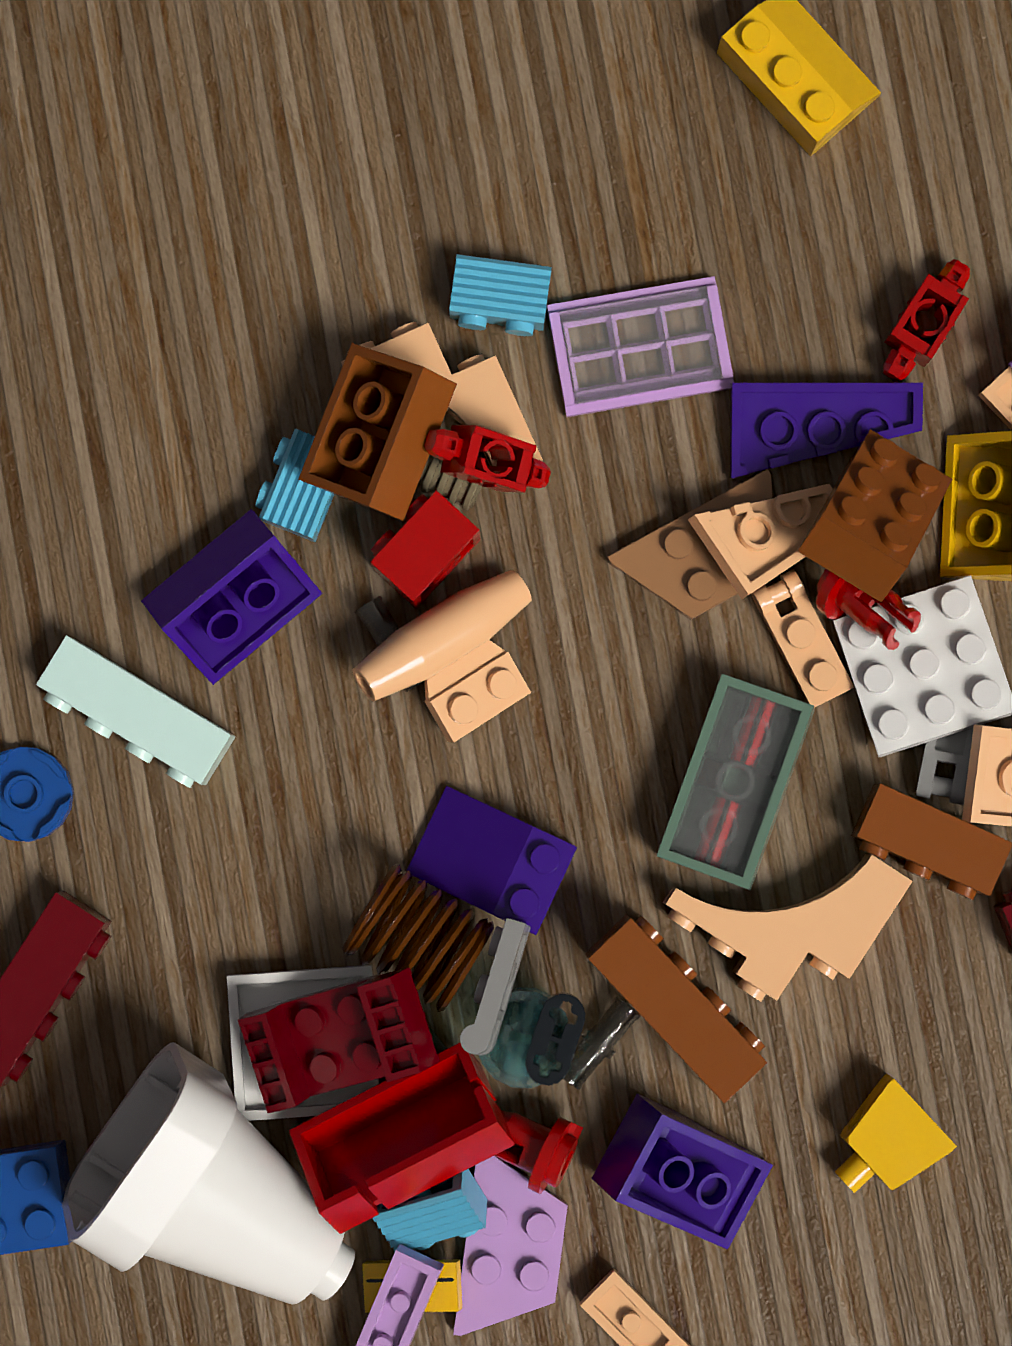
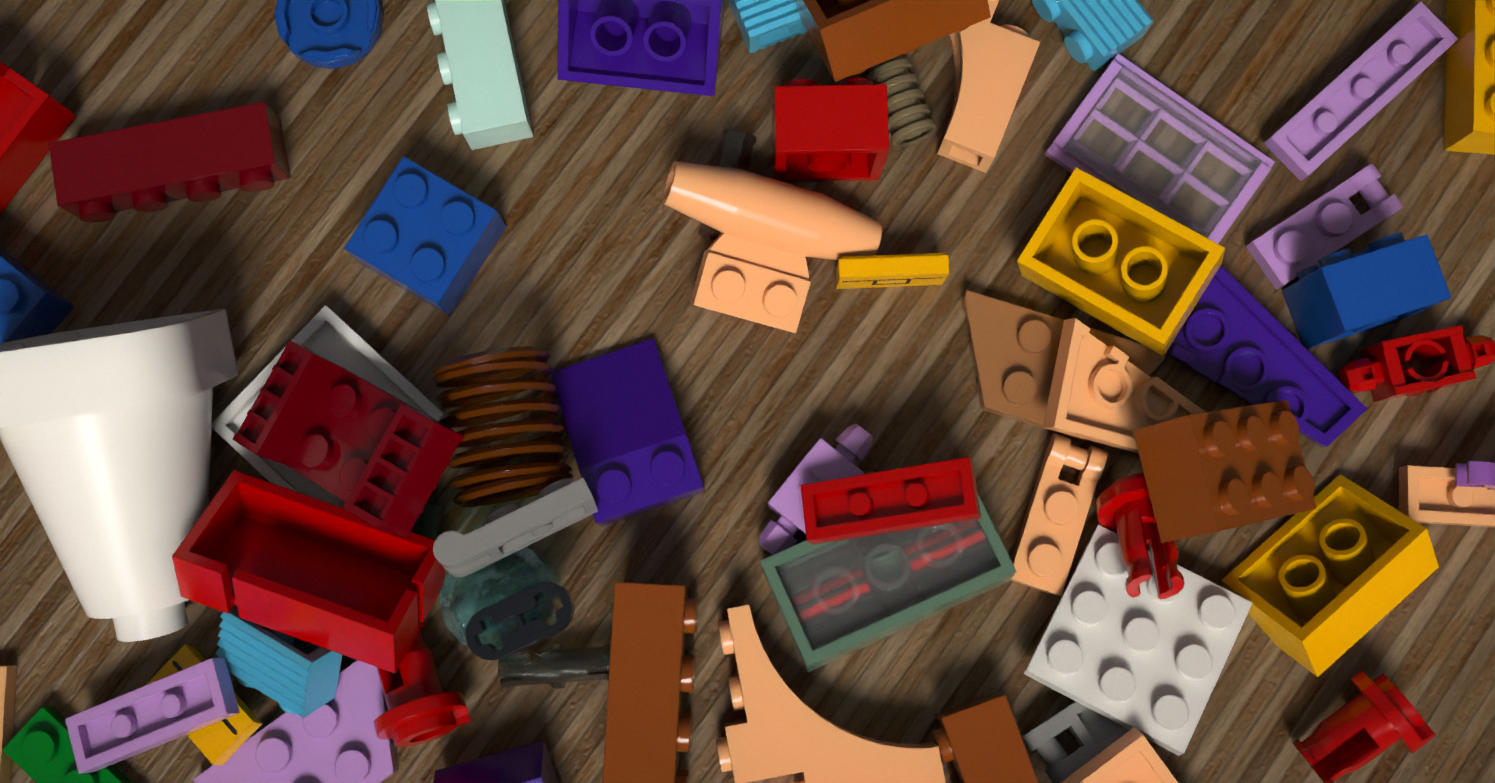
camera: 45 degrees right, 5 degrees down
red piece [424,425,551,493] -> none
none -> blue brick [344,156,506,316]
none -> lavender piece [759,424,873,555]
none -> red hinge [801,457,981,545]
none -> yellow tile [835,253,949,289]
none -> yellow brick [1017,167,1225,356]
none -> lavender plate [1245,163,1404,290]
none -> lavender plate [1264,2,1458,181]
none -> blue brick [1282,232,1452,350]

